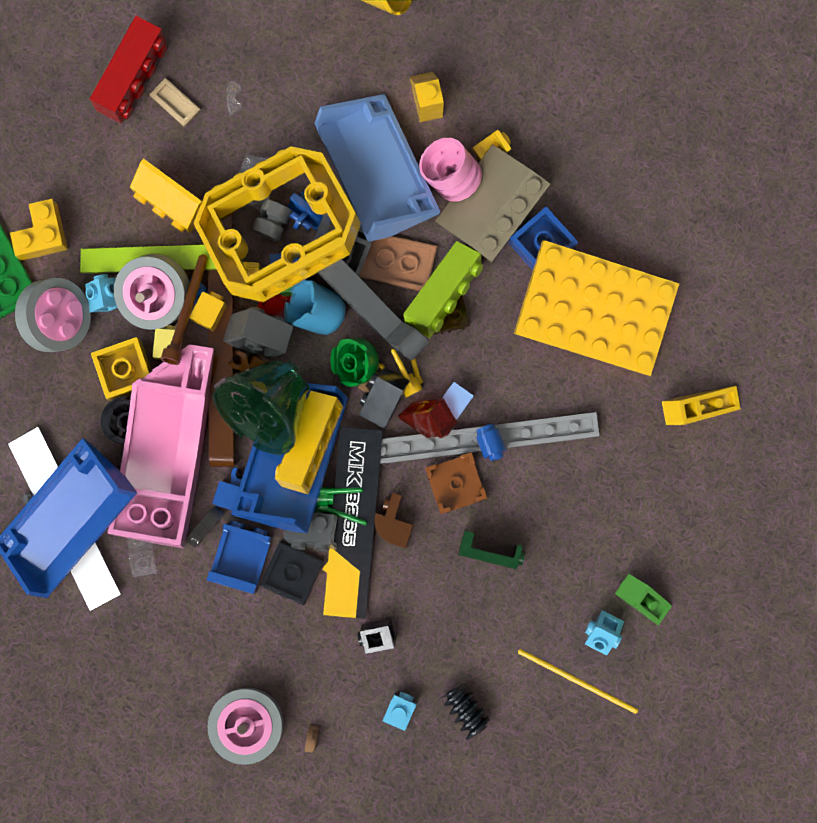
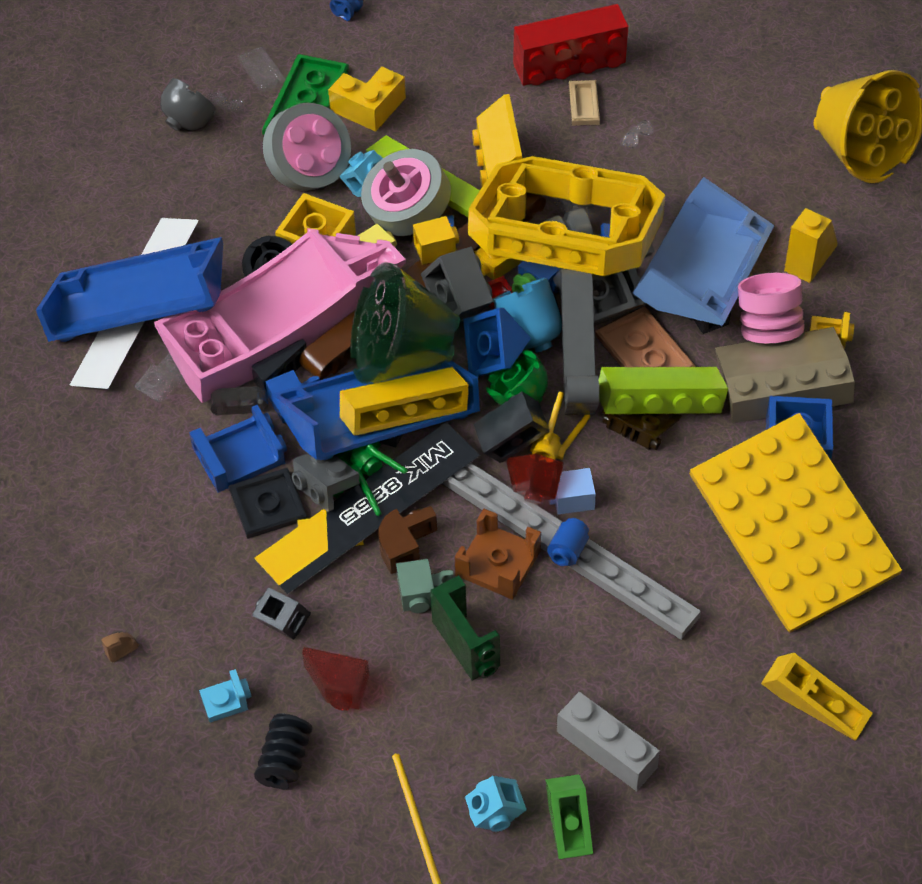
camera: 45 degrees right, 30 degrees down
reddish brown piece [161,254,208,365] -> none
wheel [208,688,284,765] -> none
none -> black slope [251,339,307,397]
none -> clear red slope [302,647,370,711]
none -> sand green brick [396,559,454,613]
none -> blue slope [464,308,531,377]
none -> light grey brick [557,692,660,791]

